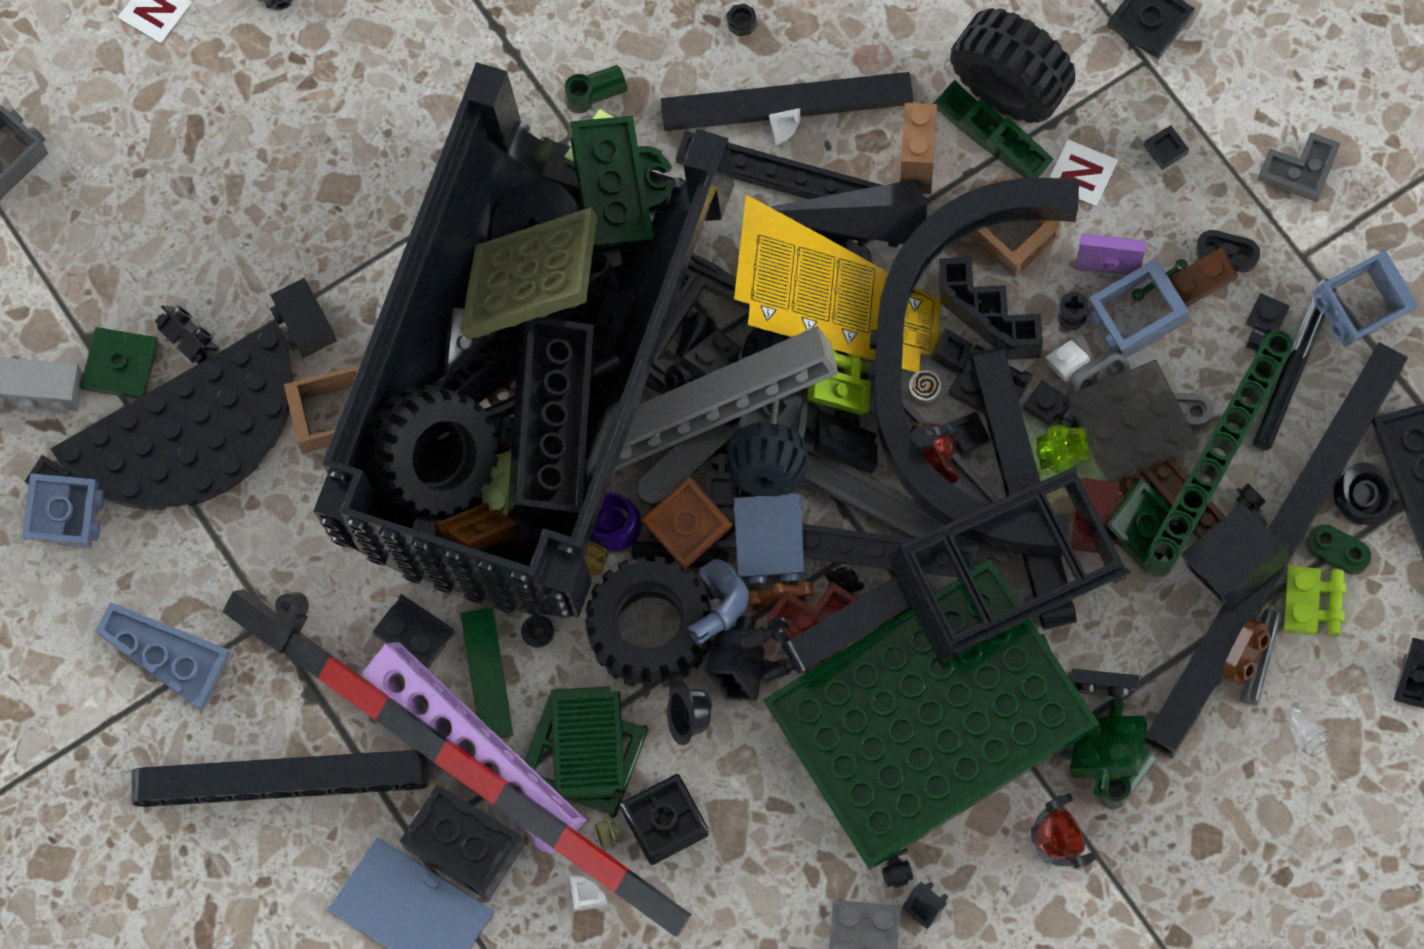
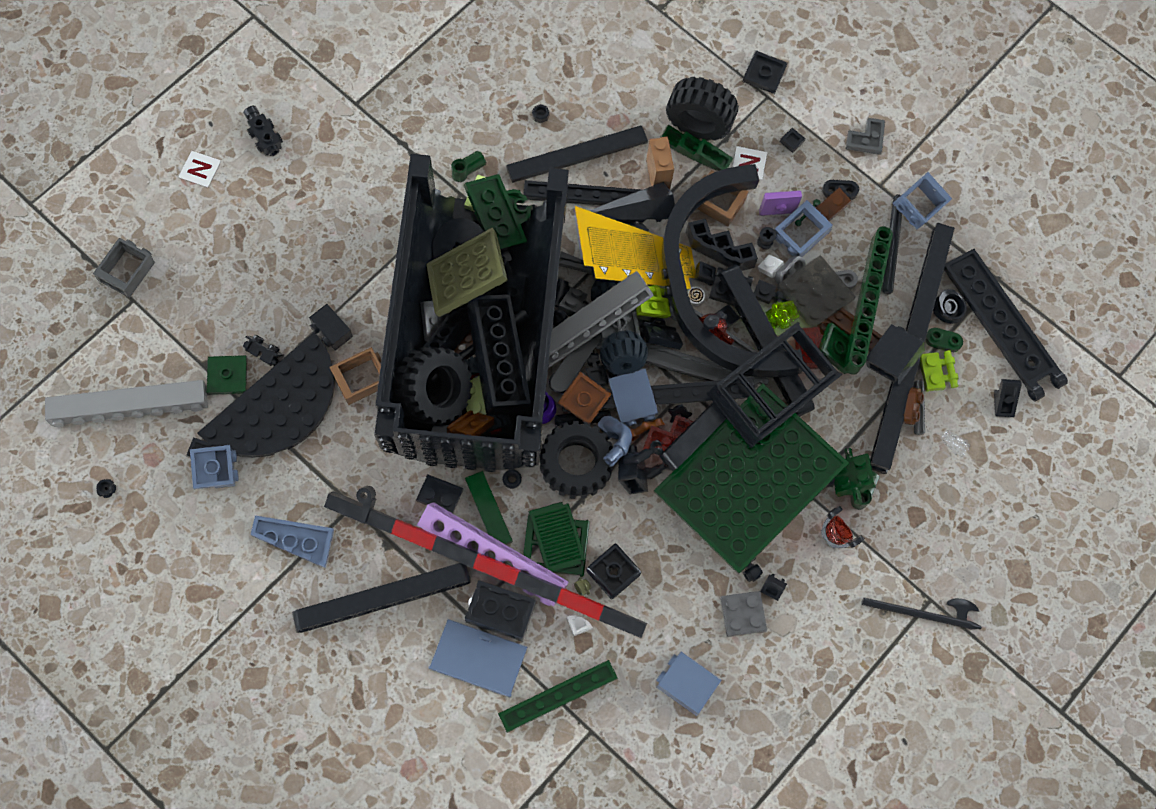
camera: 25 degrees left, 0 degrees up
black piece [667,671,712,745] -> none
white tile [769,108,801,146] -> none
black plate [1068,668,1140,698] -> none
black plate [1236,483,1266,512] -> none
black plate [1246,293,1290,352] -> none

